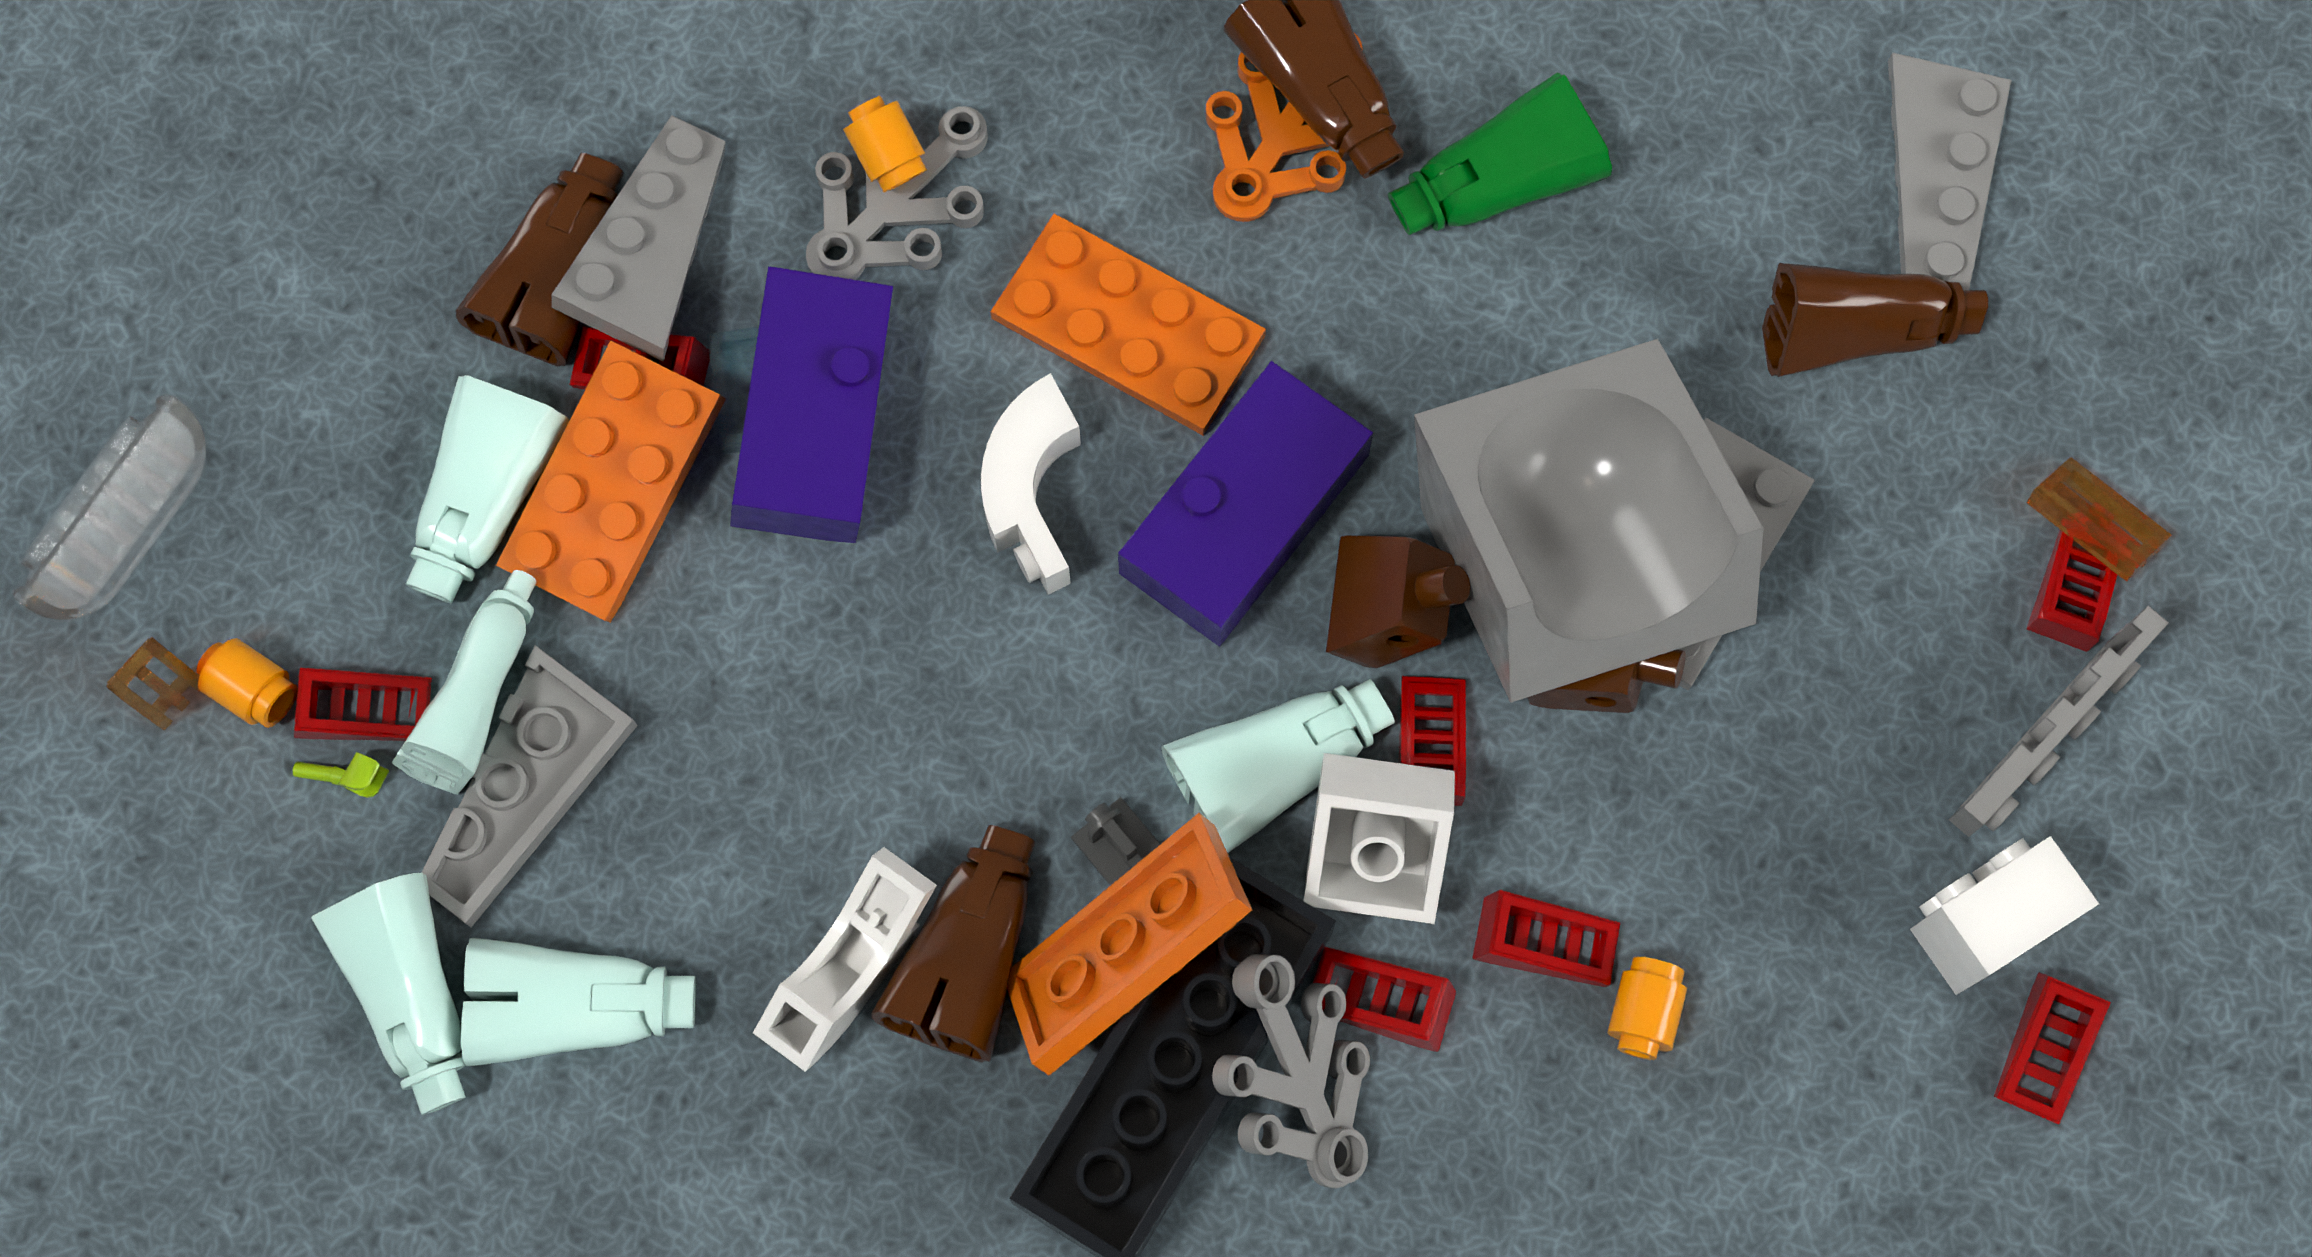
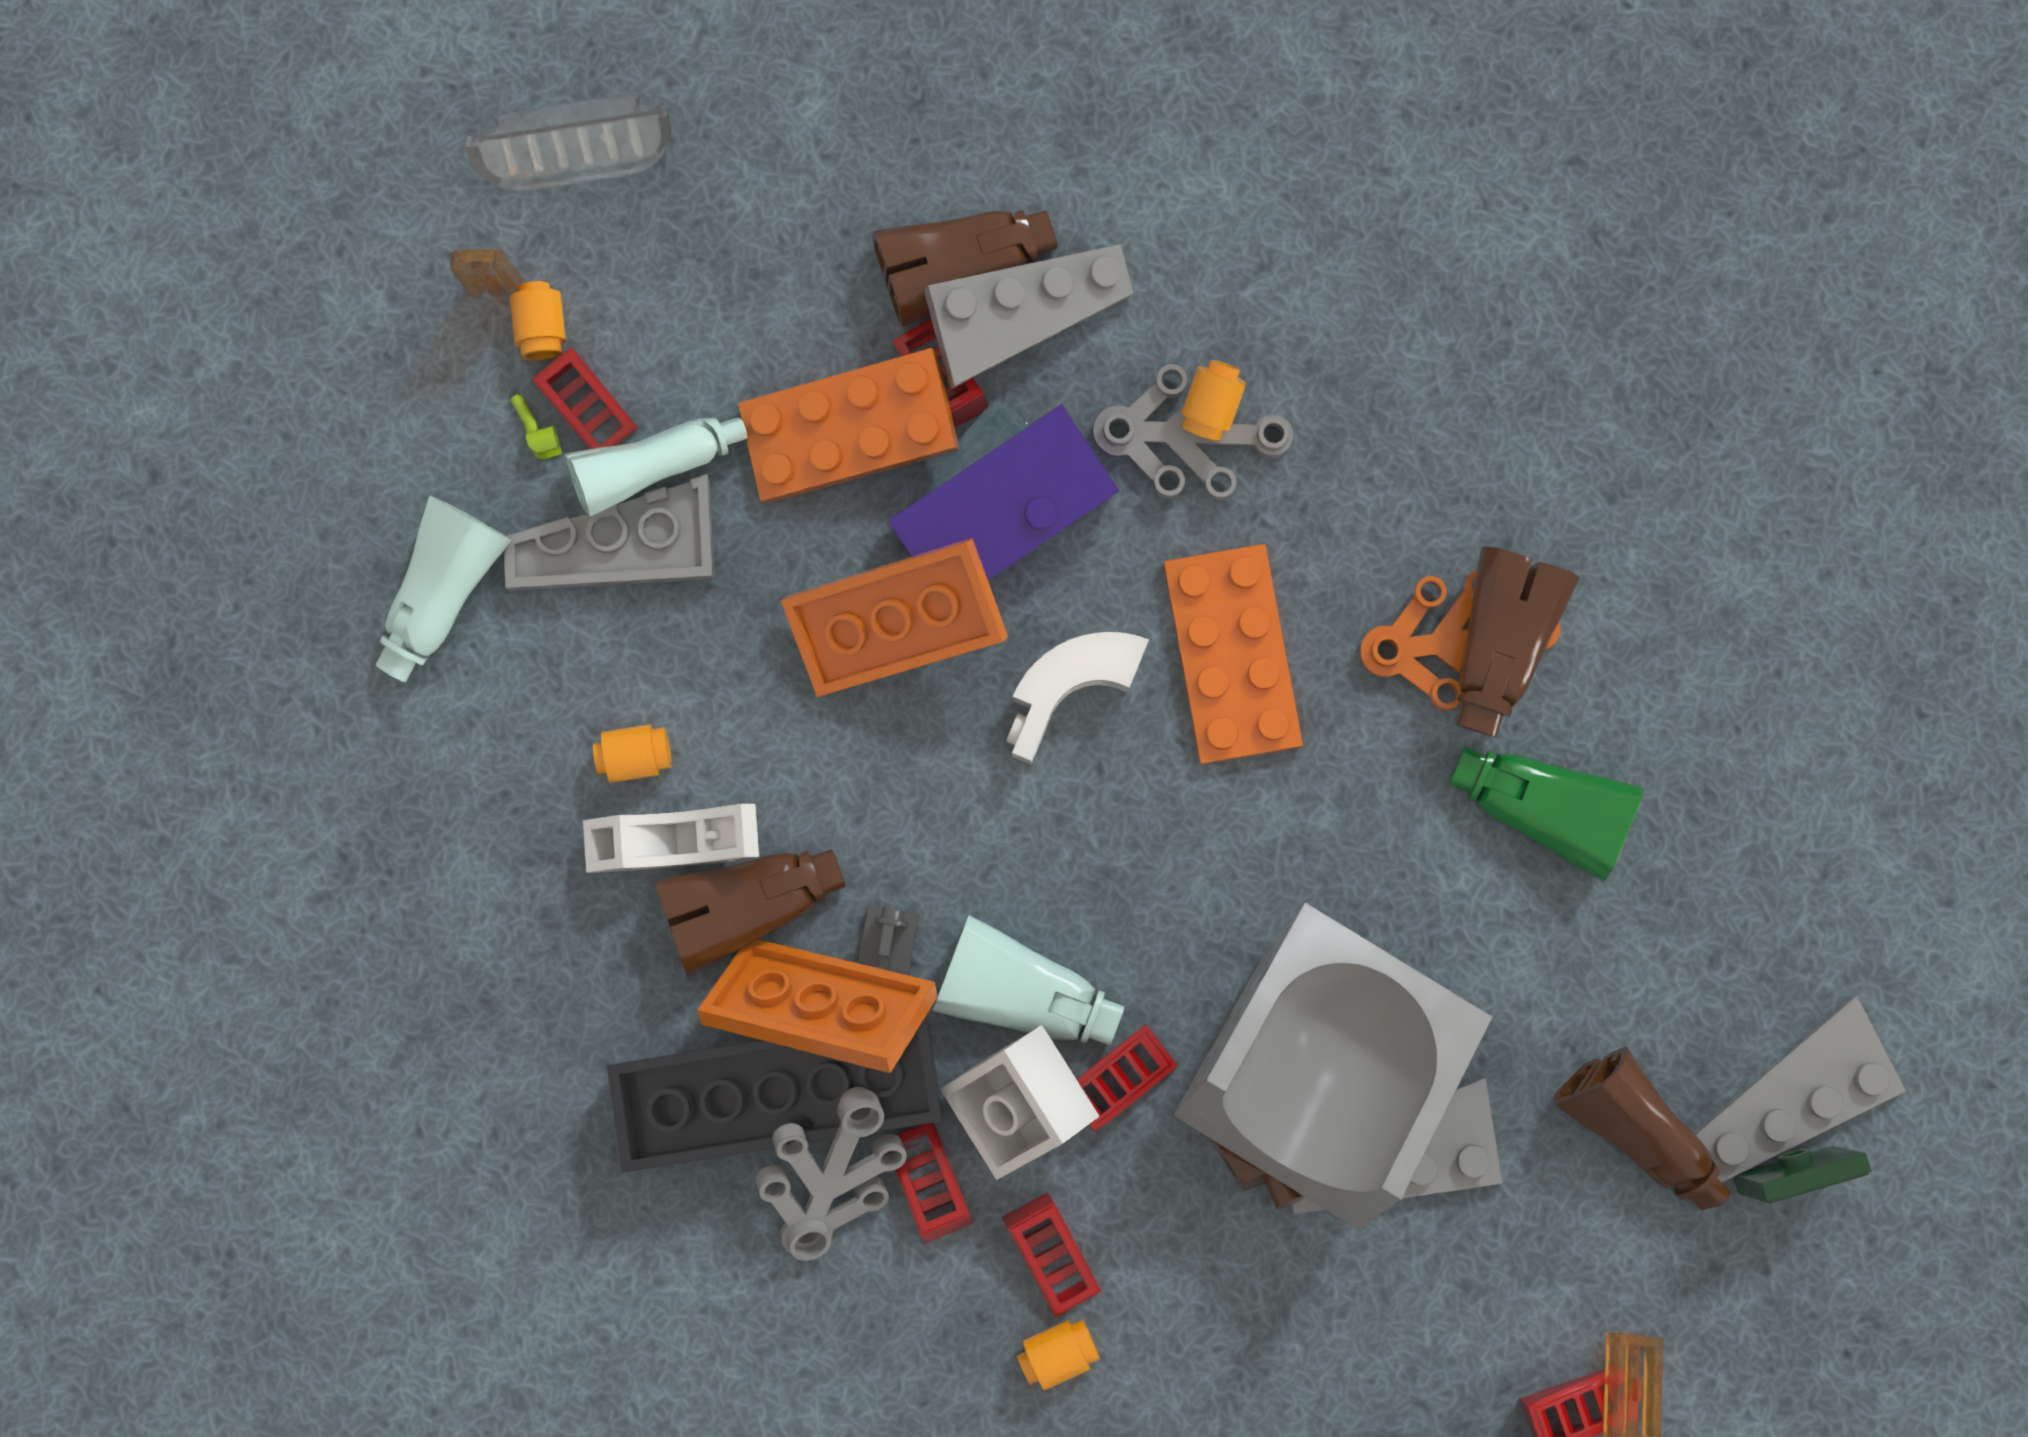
camera: 50 degrees right, 10 degrees up
light aqua piece [406,375,570,603] -> none
light aqua piece [461,937,696,1067] -> none
dark purple brick [1118,361,1374,647] -> none
reddish brown torso [1326,535,1470,668] -> none
none -> light orange brick [593,724,672,783]
none -> orange plate [781,538,1008,697]
none -> dark green plate [1733,1146,1872,1204]

